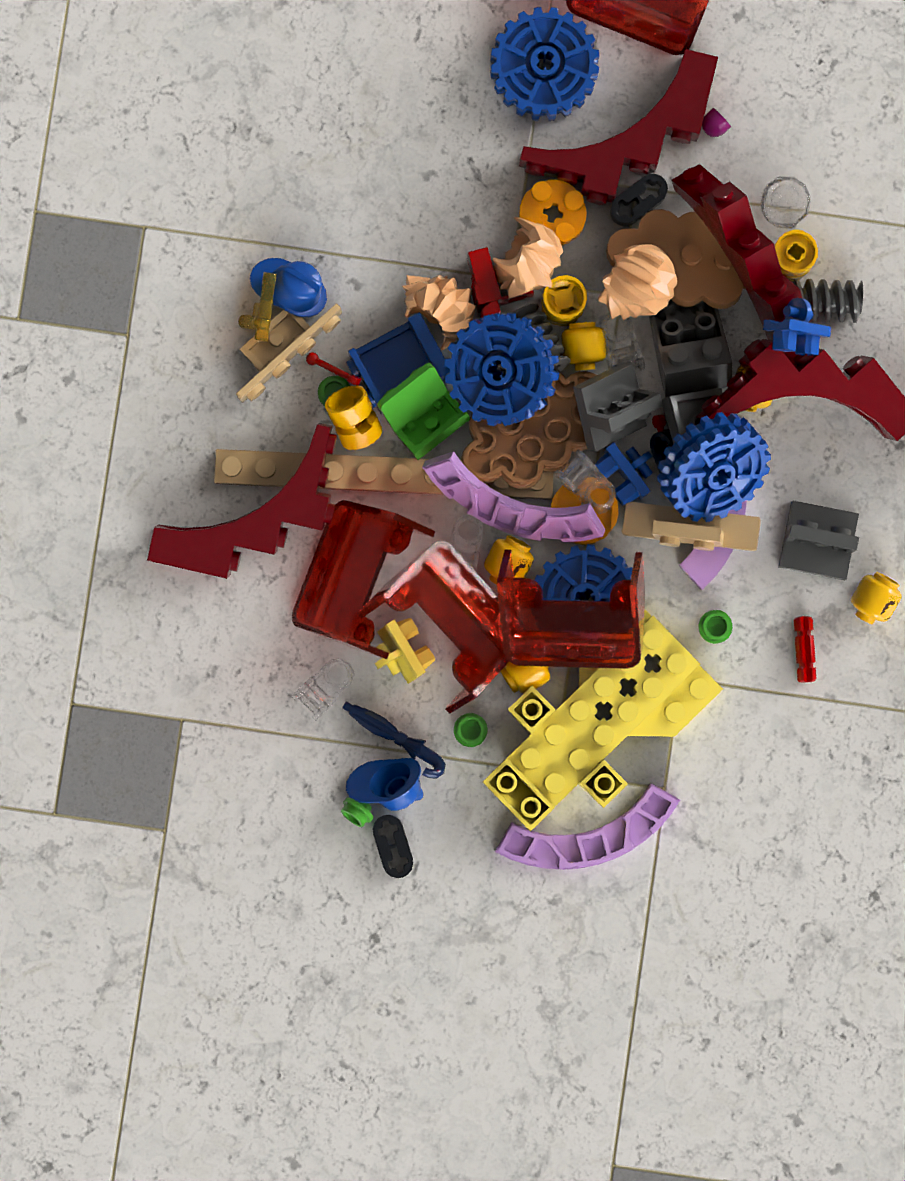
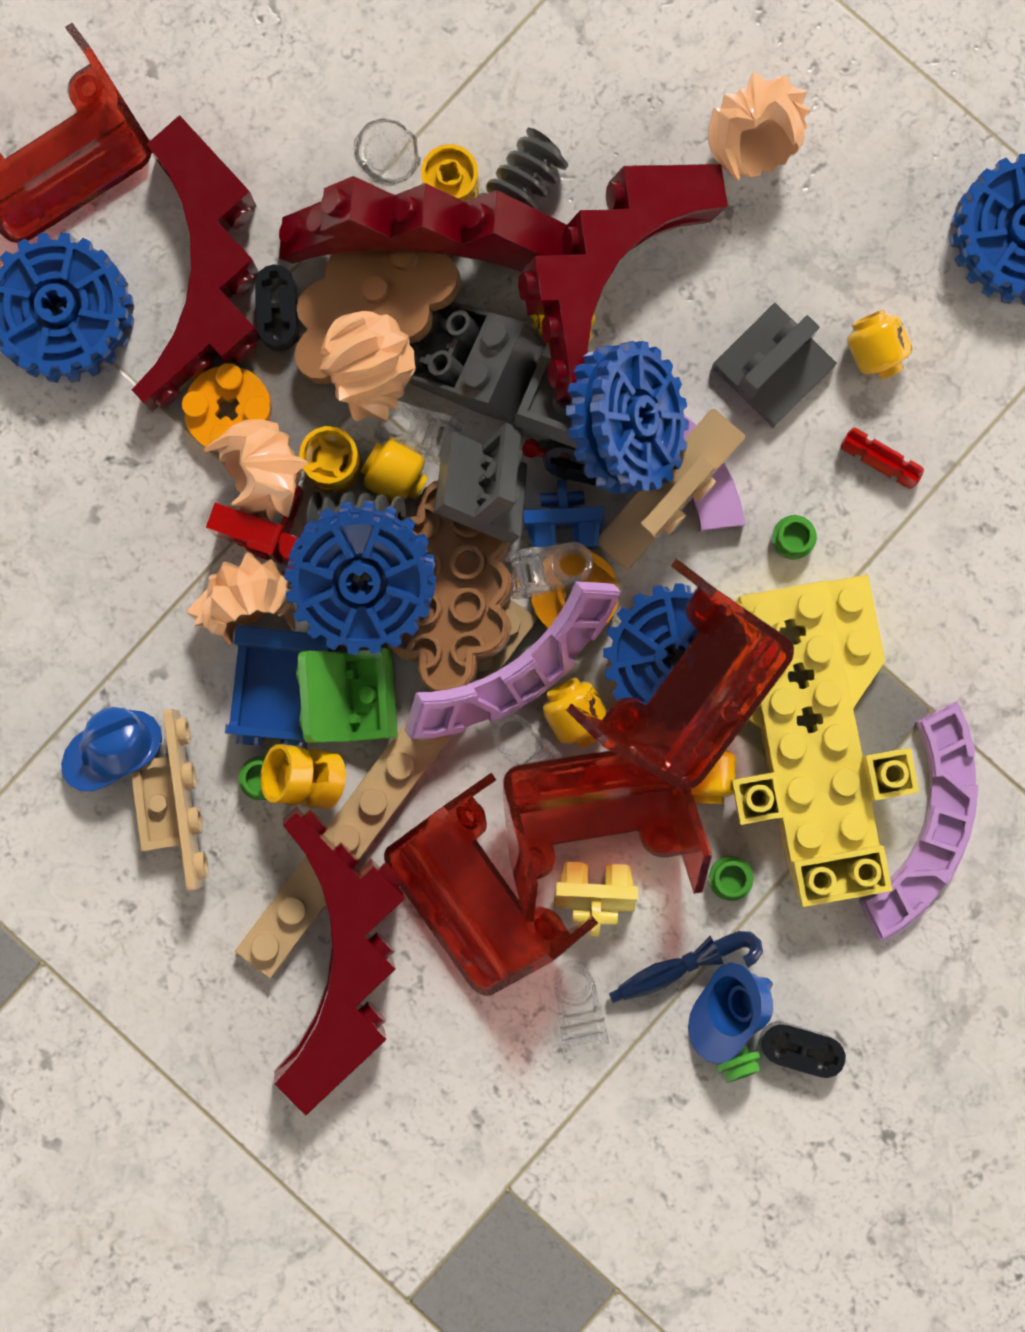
camera: 50 degrees left, 0 degrees up
clear yellow hose [238,272,277,342] -> none
red hinge [306,352,361,386] -> none
magenta hinge [702,108,731,137] -> none
blue hips [763,298,831,356] -> none

